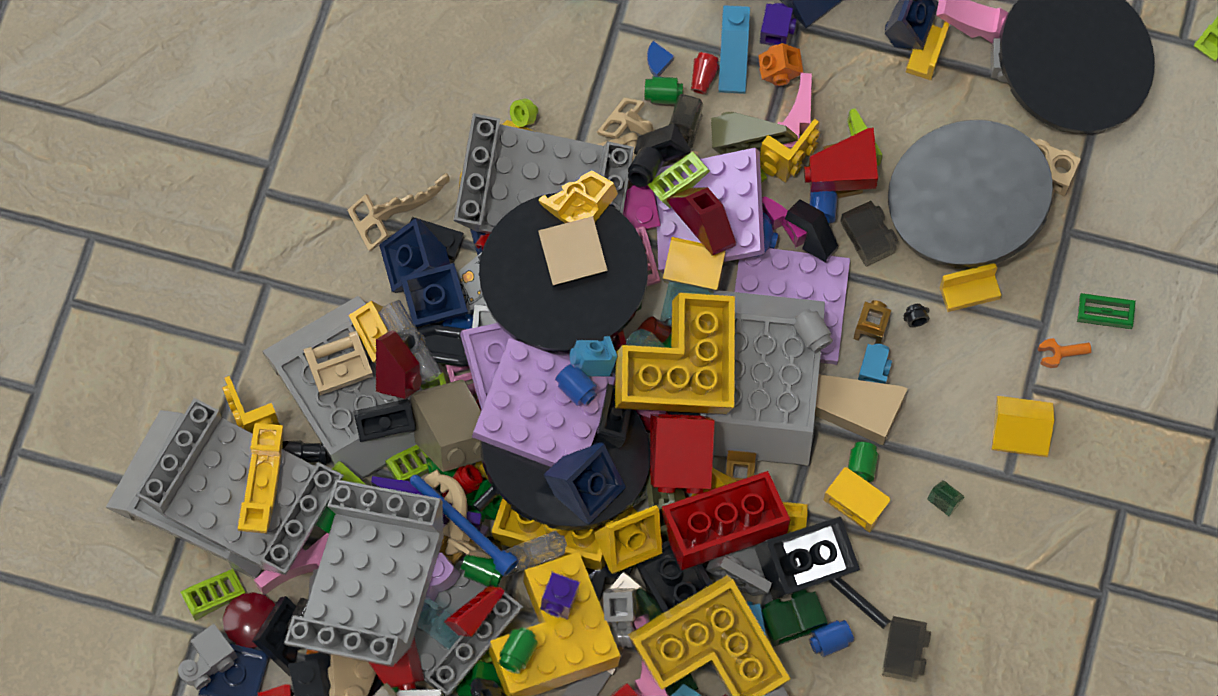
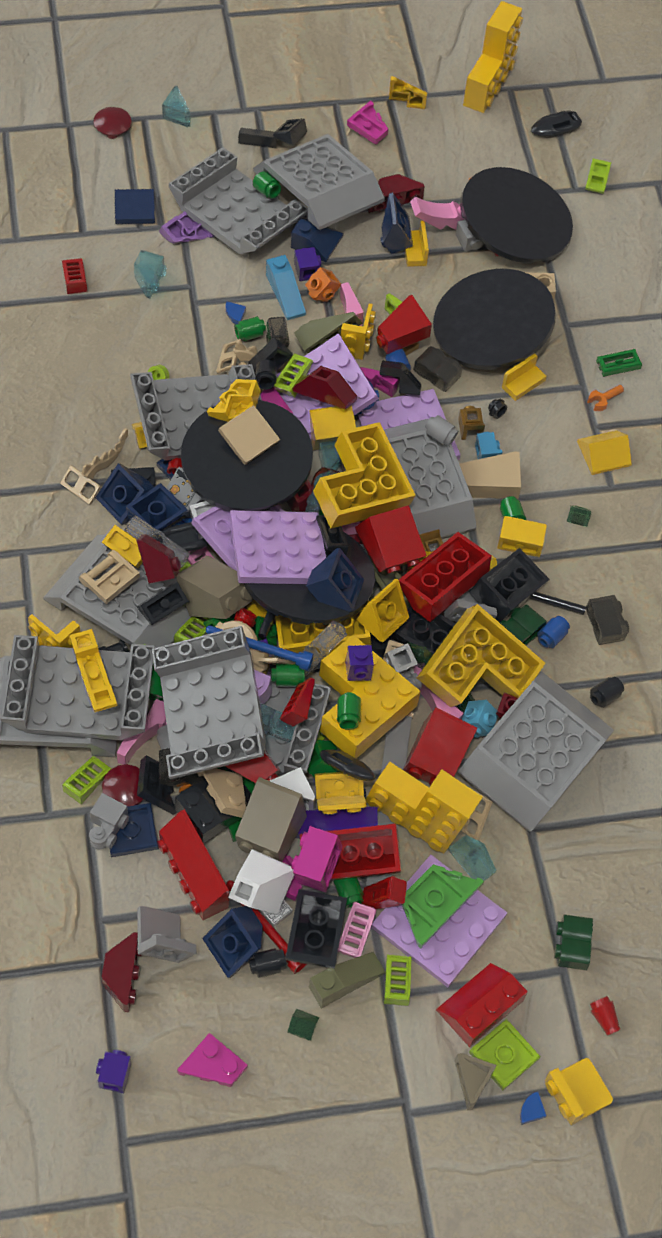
camera: 30 degrees left, 10 degrees down
blue brick [555,364,597,406] -> none
dark azure brick [570,336,617,377] -> none
red cone [690,52,720,95] -> none

